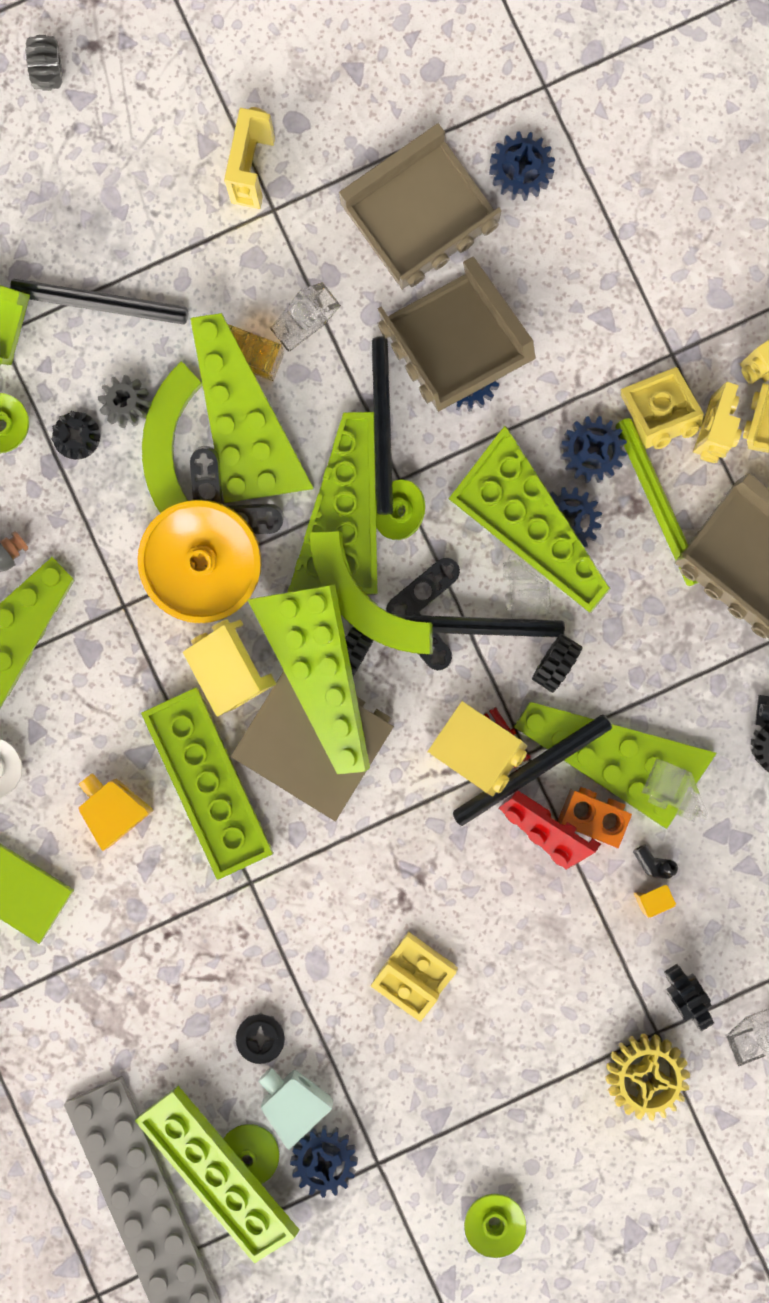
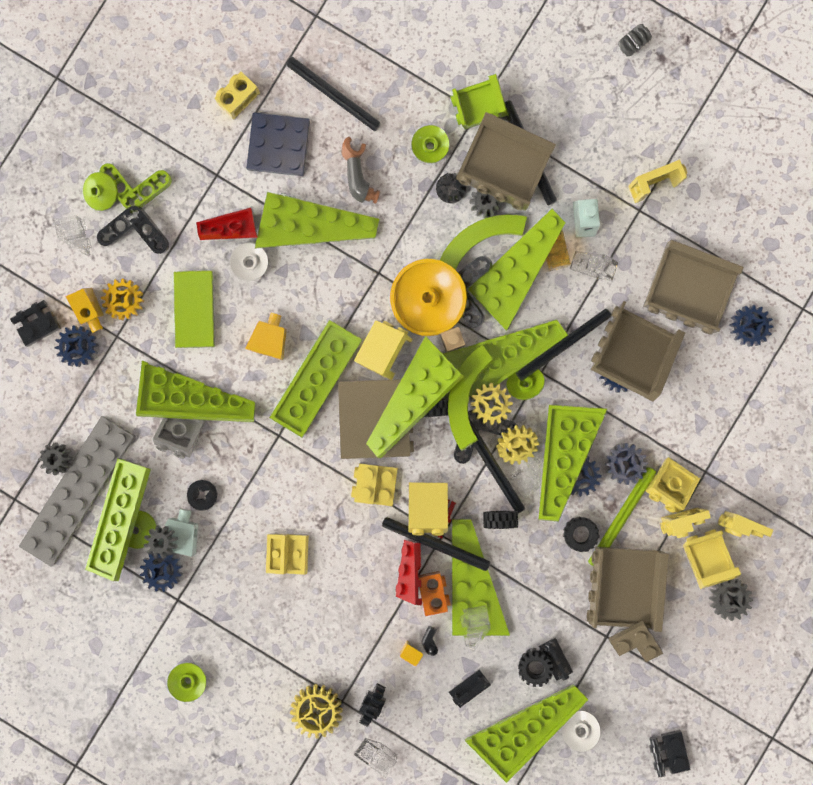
camera: 60 degrees right, 0 degrees up
none -> dark grey gear [38,443,73,475]
none -> lime wing [136,360,255,422]
none -> dark grey gear [144,525,178,559]
none -> light grey plate [153,418,205,459]
none -> light yellow plate [351,463,398,506]
none -> tan brick [440,327,465,353]
none -> black hinge [449,669,491,708]
none -> dark tan panel [456,112,556,211]
none -> light yellow gear [470,383,513,425]
none -> light yellow gear [496,425,539,465]
none -> black tyre [563,517,600,552]
none -> light aqua torso [573,199,600,238]

